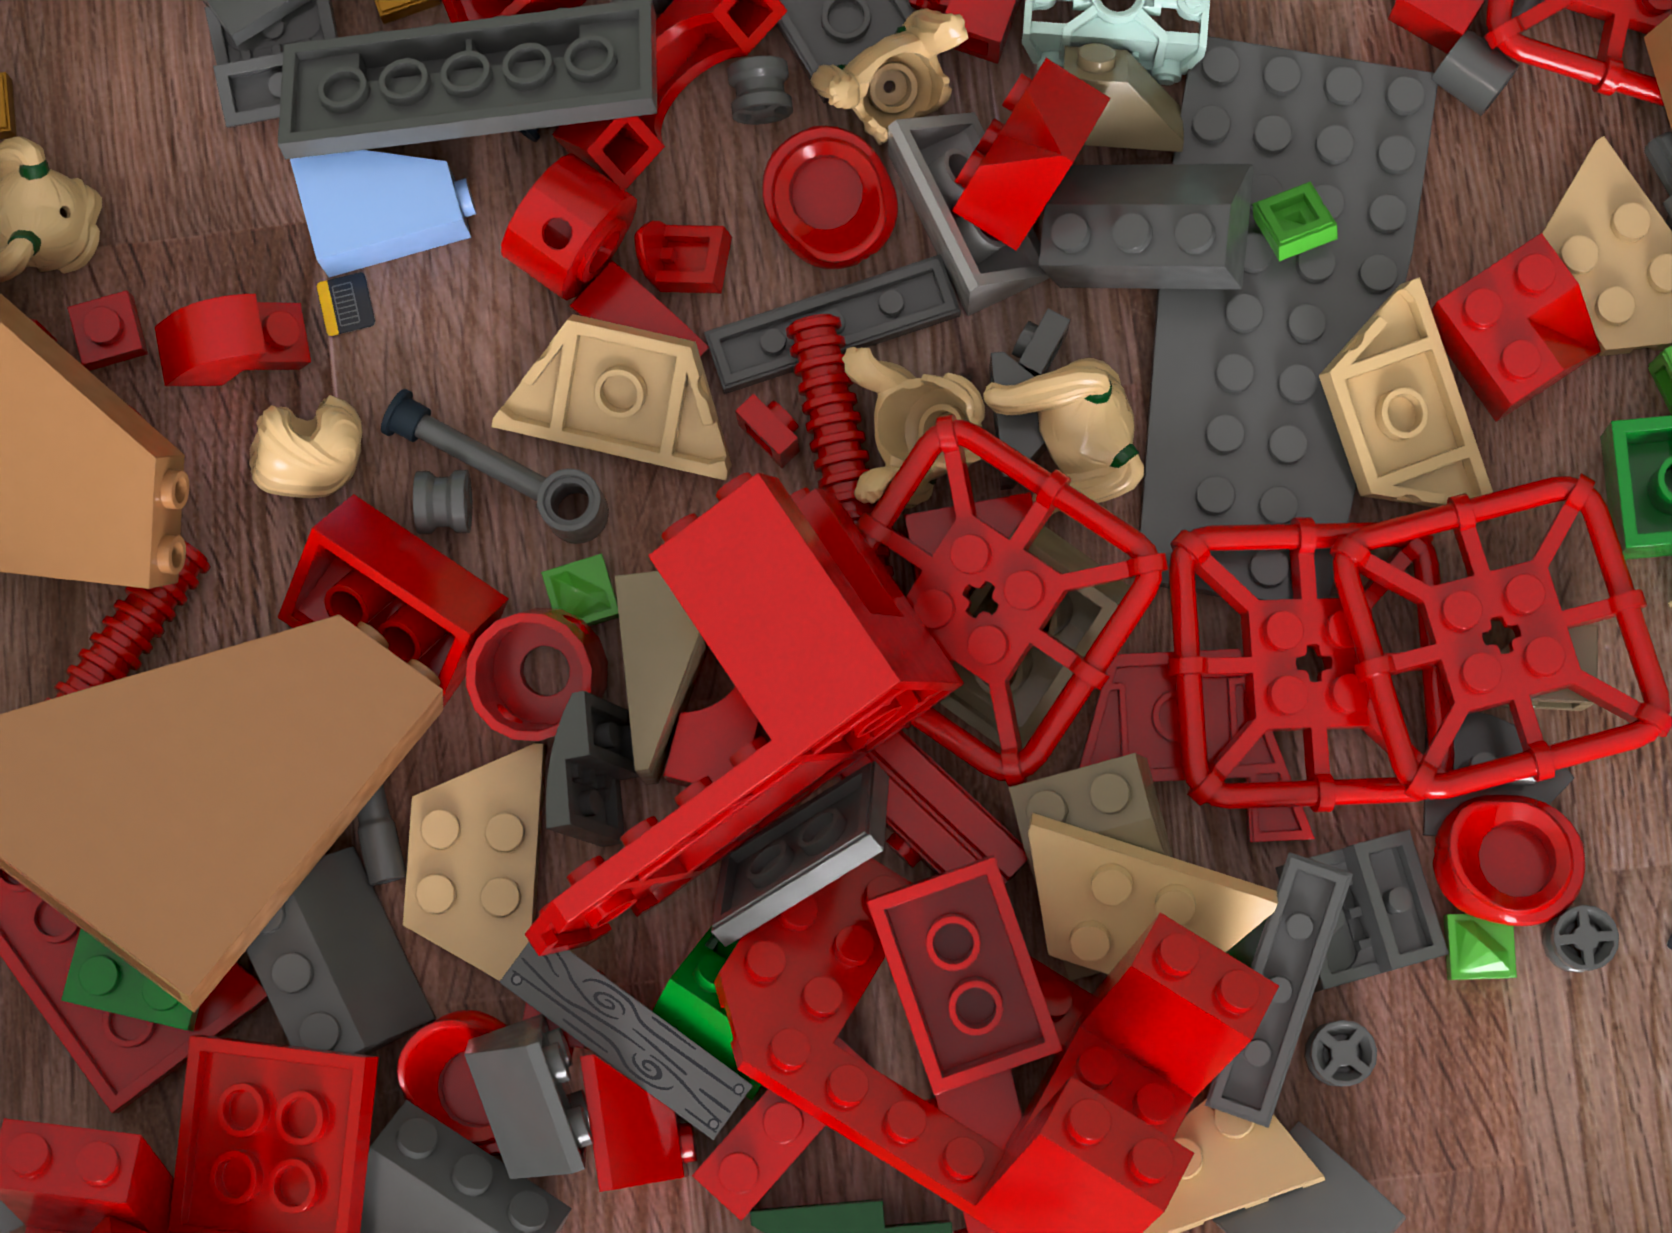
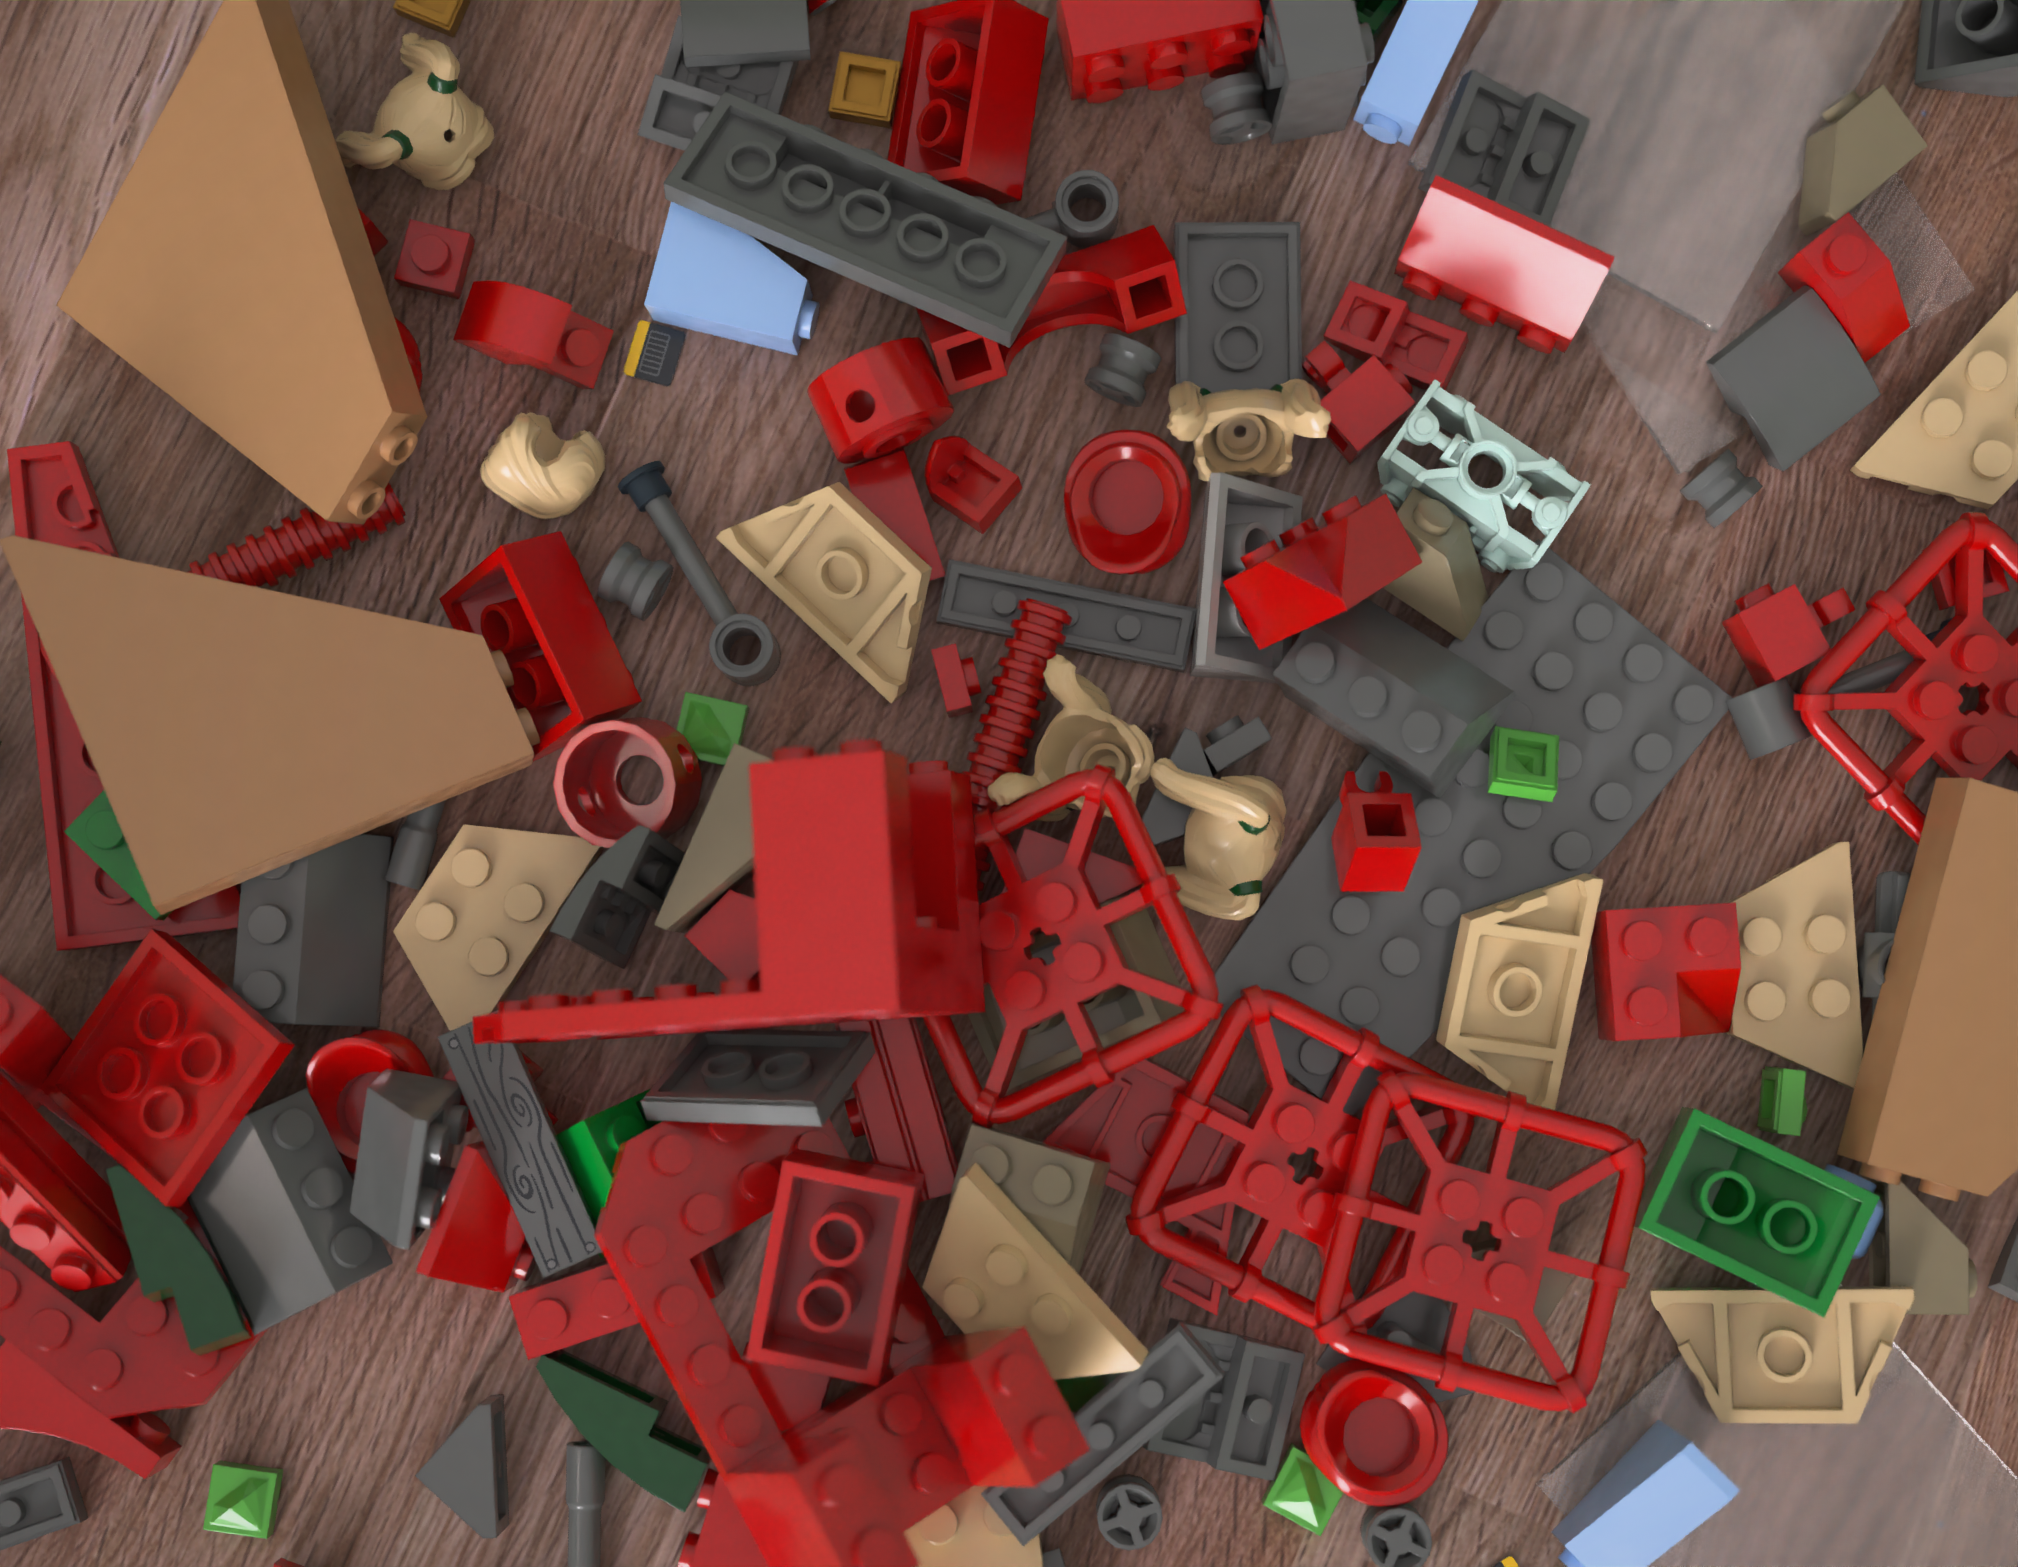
camera: 30 degrees right, 5 degrees up
none -> red brick [1331,771,1422,892]

